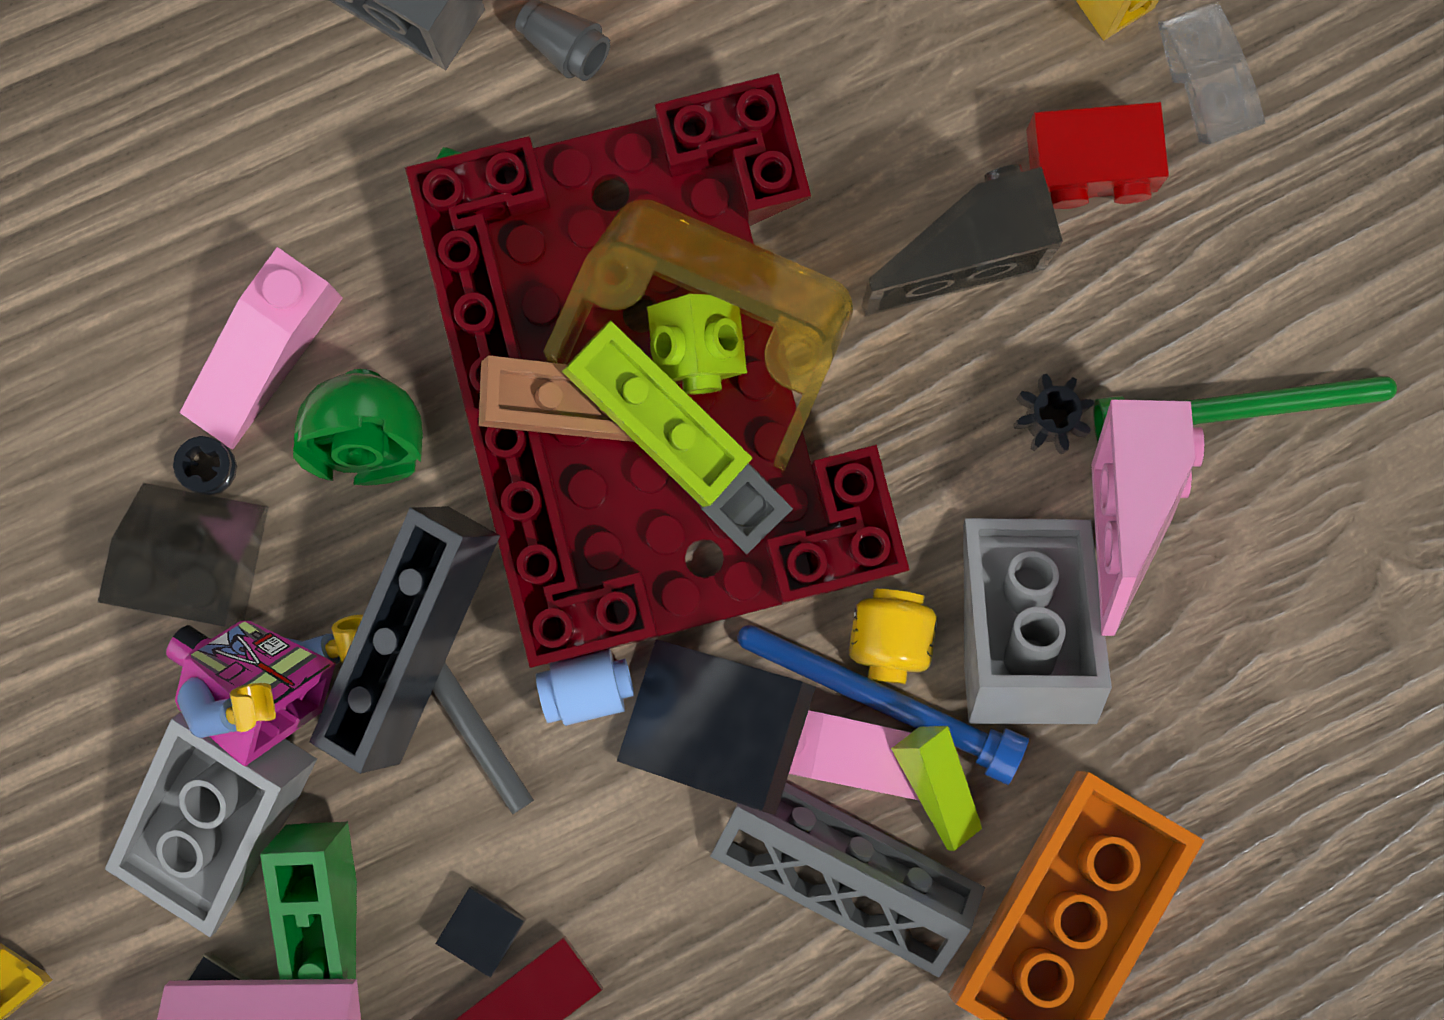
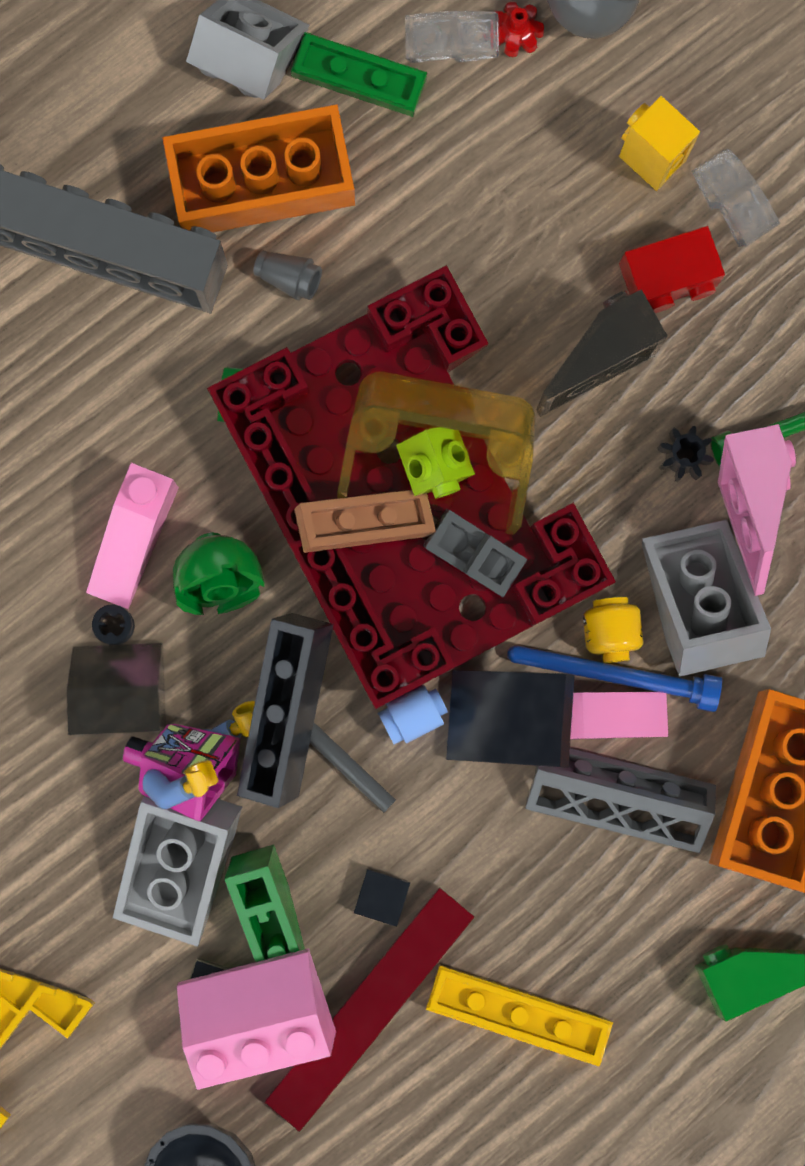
camera: 25 degrees left, 0 degrees up
lime plate [562,321,752,507] -> none
lime piece [891,726,982,851] -> none

